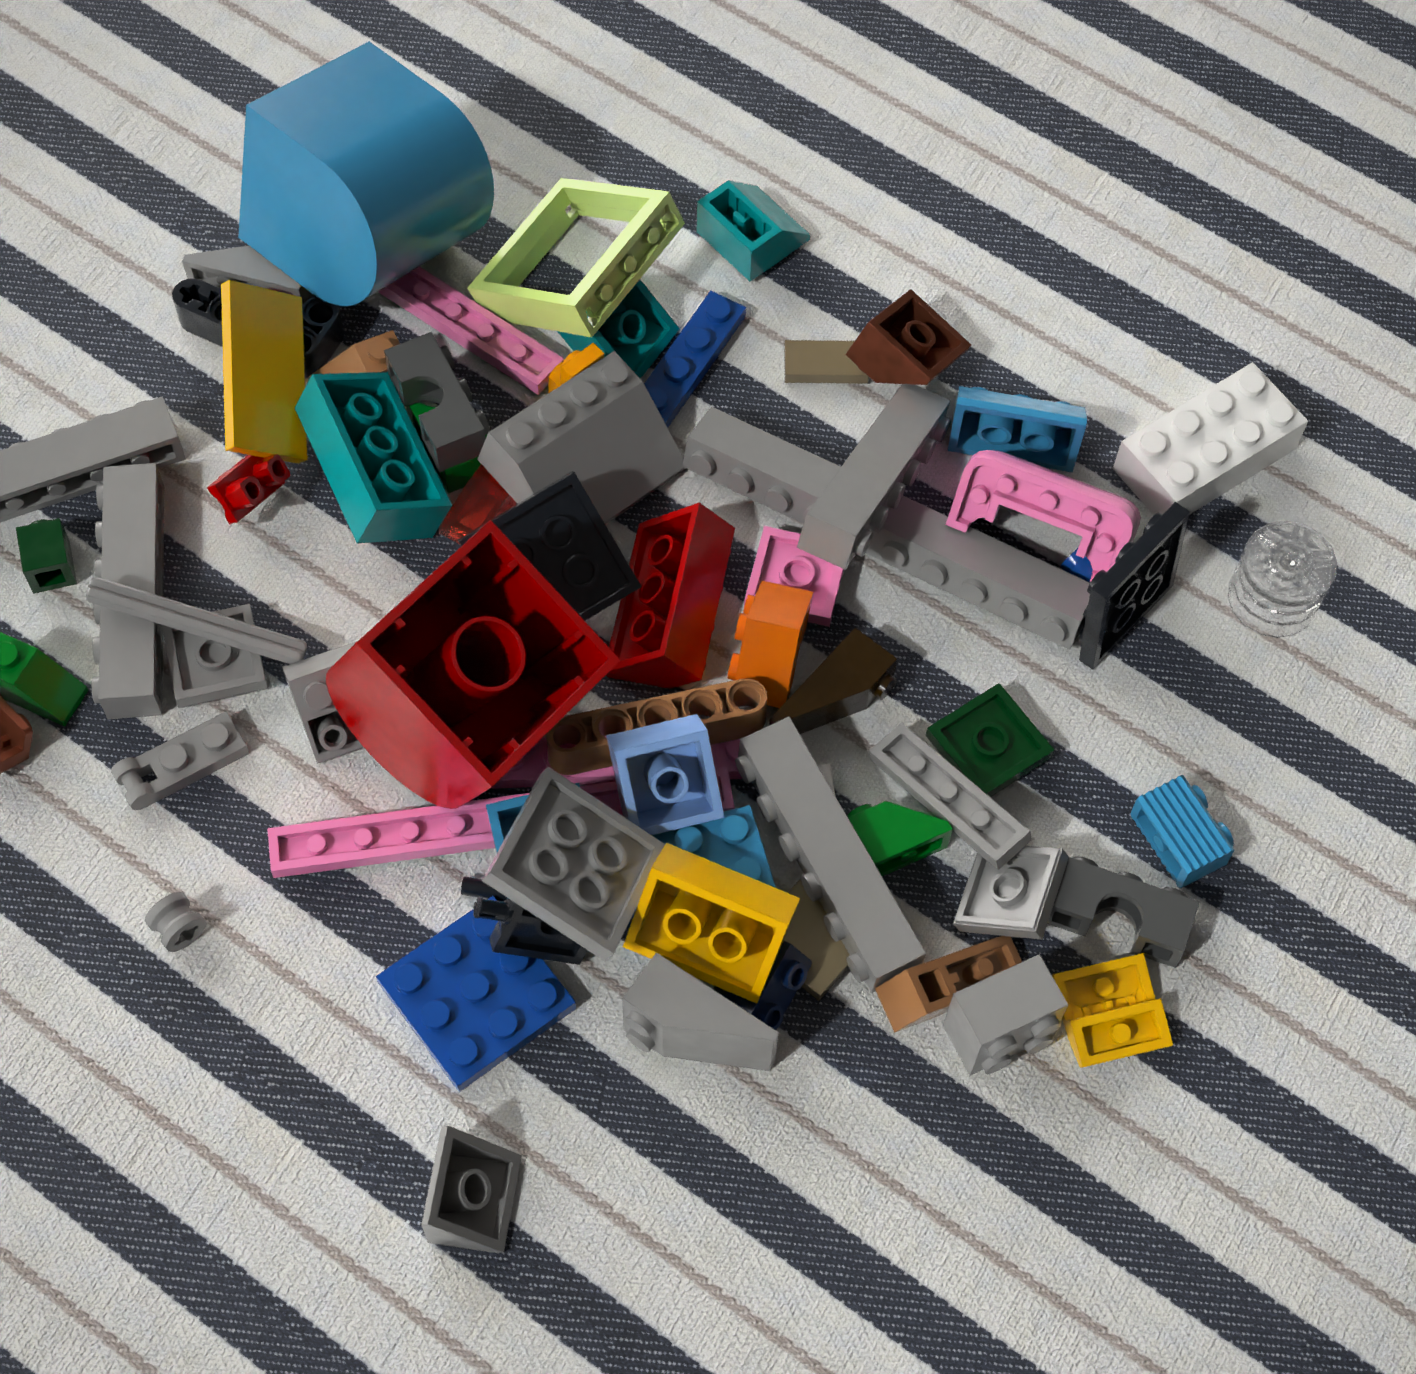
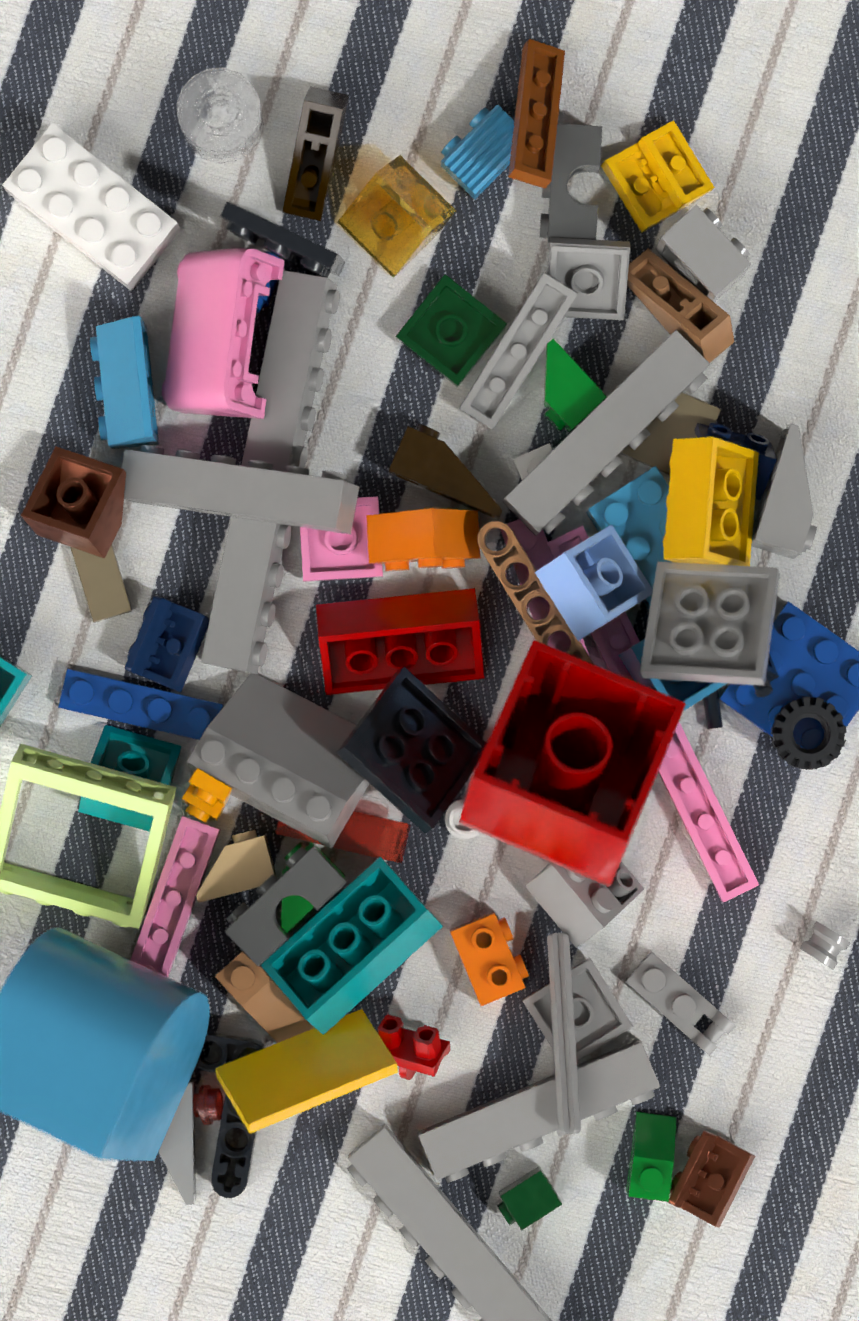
camera: 105 degrees left, 25 degrees up
none -> dark blue bracket [125,596,210,692]
none -> tan slope [196,830,277,903]
none -> dark brown slope [282,86,349,221]
none -> clear yellow slope [337,155,456,278]
none -> orange brick [450,912,529,1006]
none -> dark orange plate [508,39,565,189]
none -> black tyre [771,697,847,770]

